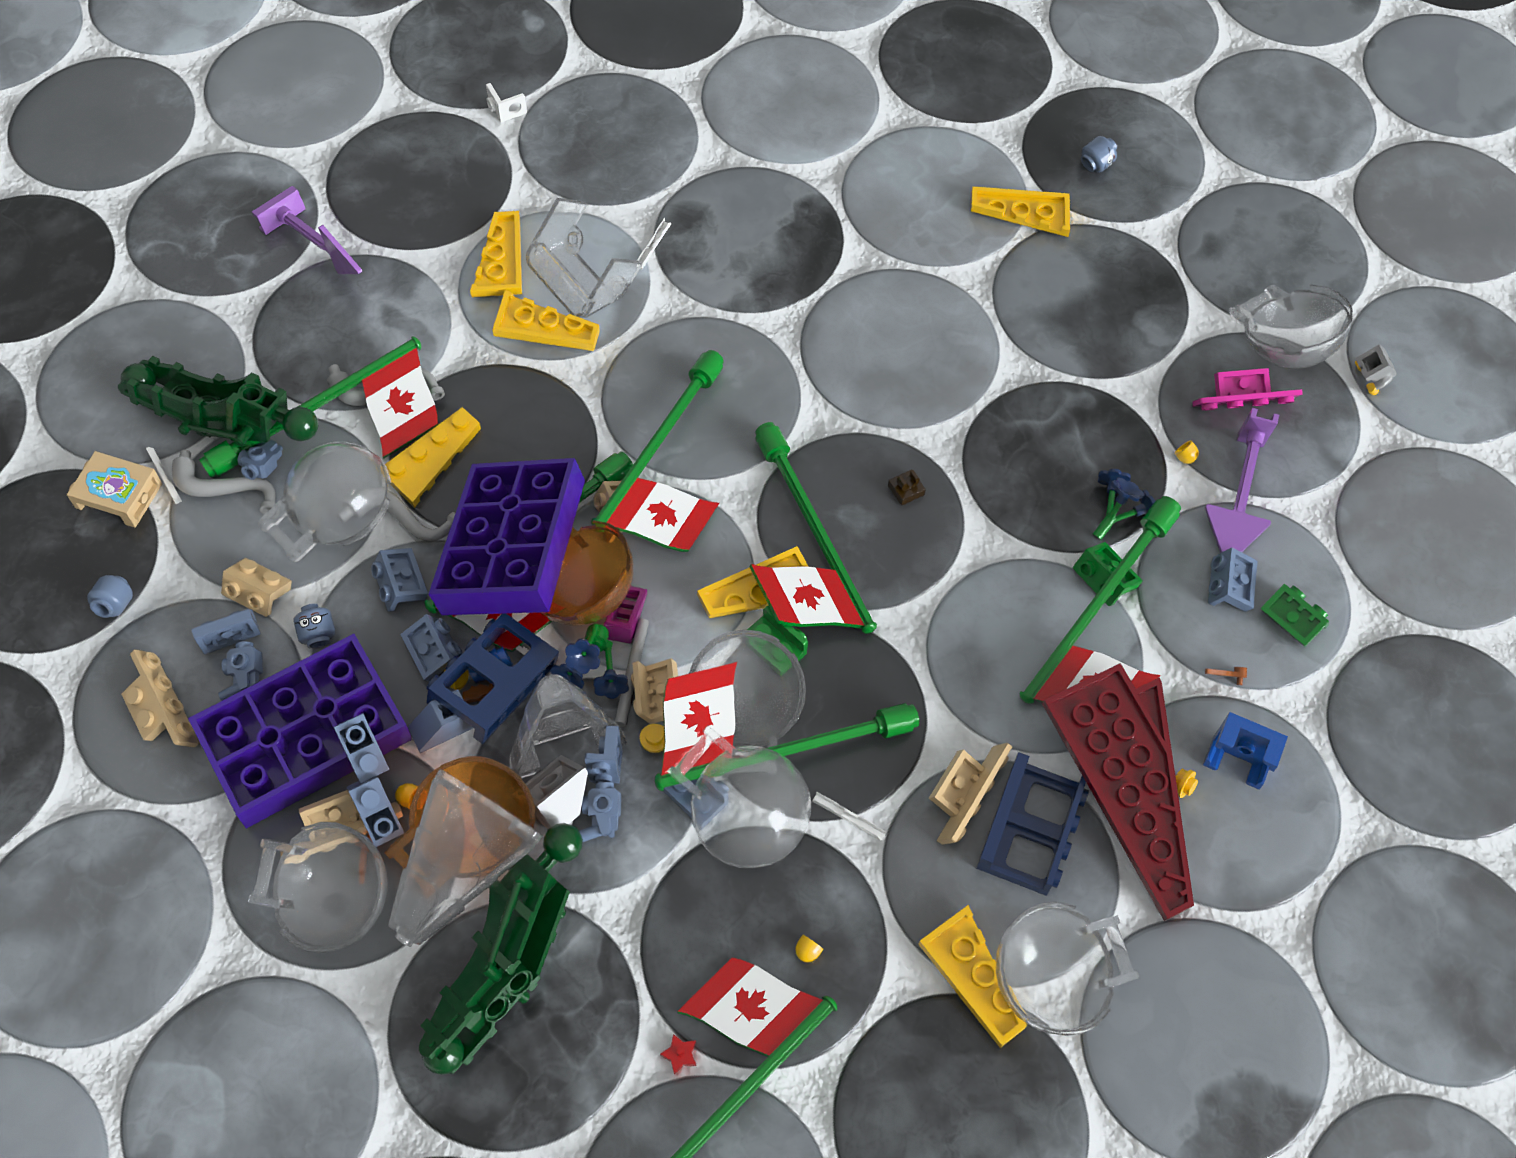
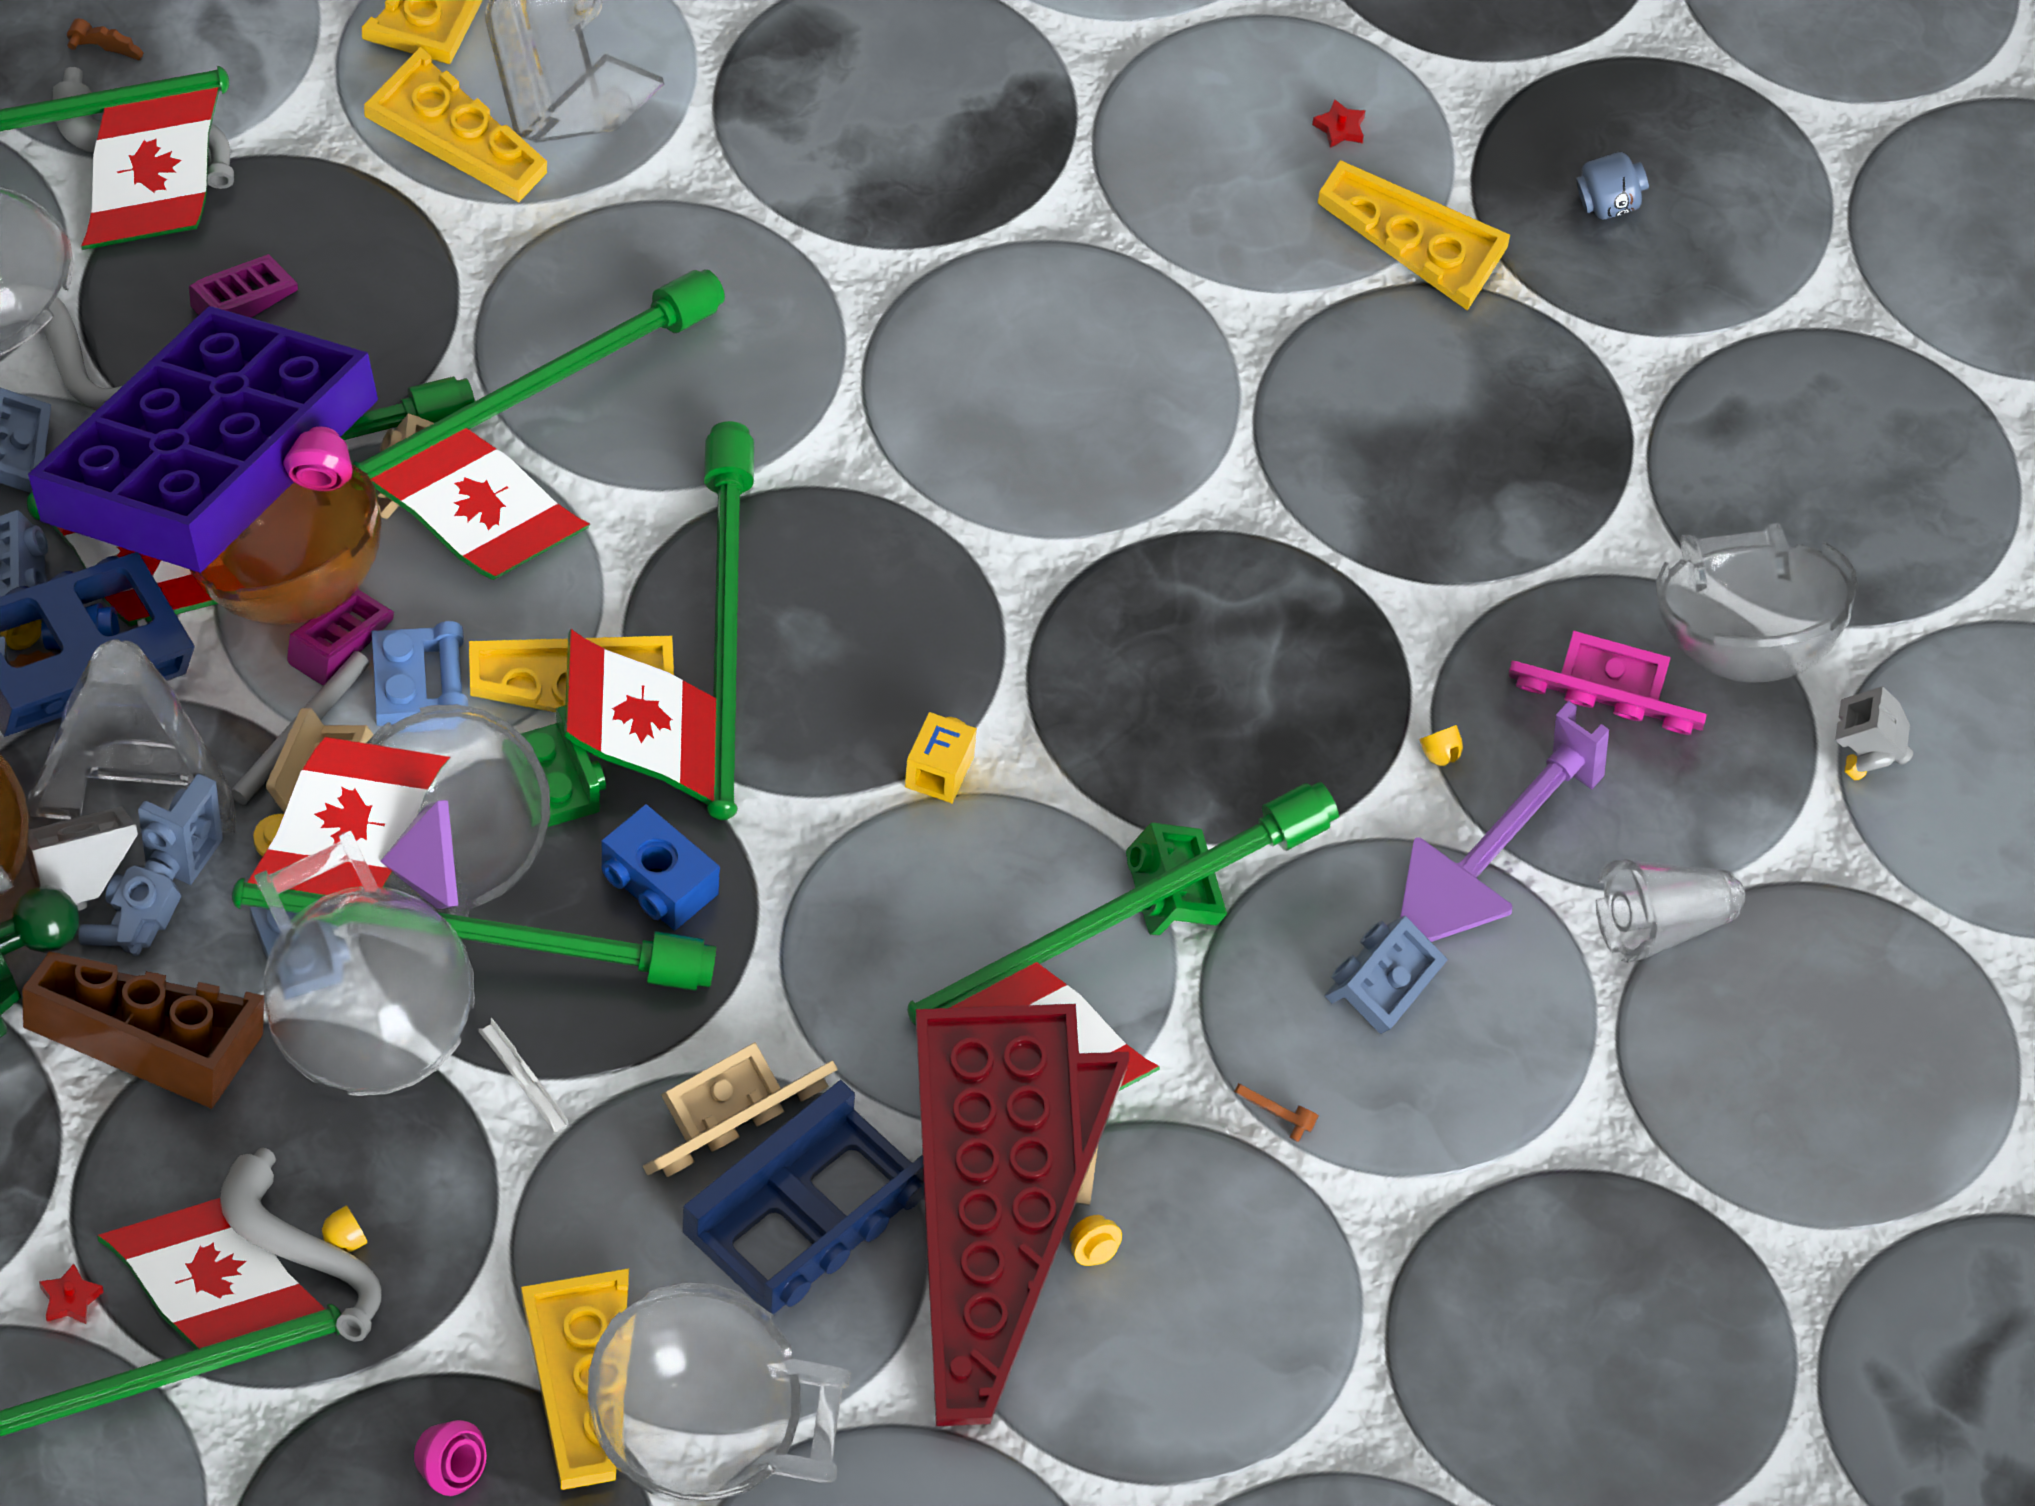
camera: 20 degrees right, 5 degrees down
yellow wing [378,407,481,508] -> none
dark blue plant [550,623,629,699] -> none
white piece [635,218,671,270] -> none
dark brown tile [888,469,926,506] -> none
dark blue plant [1093,469,1155,540] -> none
blue panel [1203,712,1288,790] -> none
green bracket [1261,584,1329,647] -> none
none -> reddish brown wedge [22,951,265,1109]
none -> dark orange piece [67,18,144,61]
none -> magenta slope [189,254,298,318]
none -> light grey animal [220,1148,381,1342]
none -> dark pink cone [283,427,353,491]
none -> medium blue plate [372,621,469,726]
none -> medium lavender slope [380,800,458,909]
none -> dark pink cone [414,1420,487,1496]
none -> blue brick [601,804,720,931]
none -> yellow brick [905,712,977,804]
none -> red piece [1312,99,1366,148]
none -> clear cone [1596,859,1745,963]

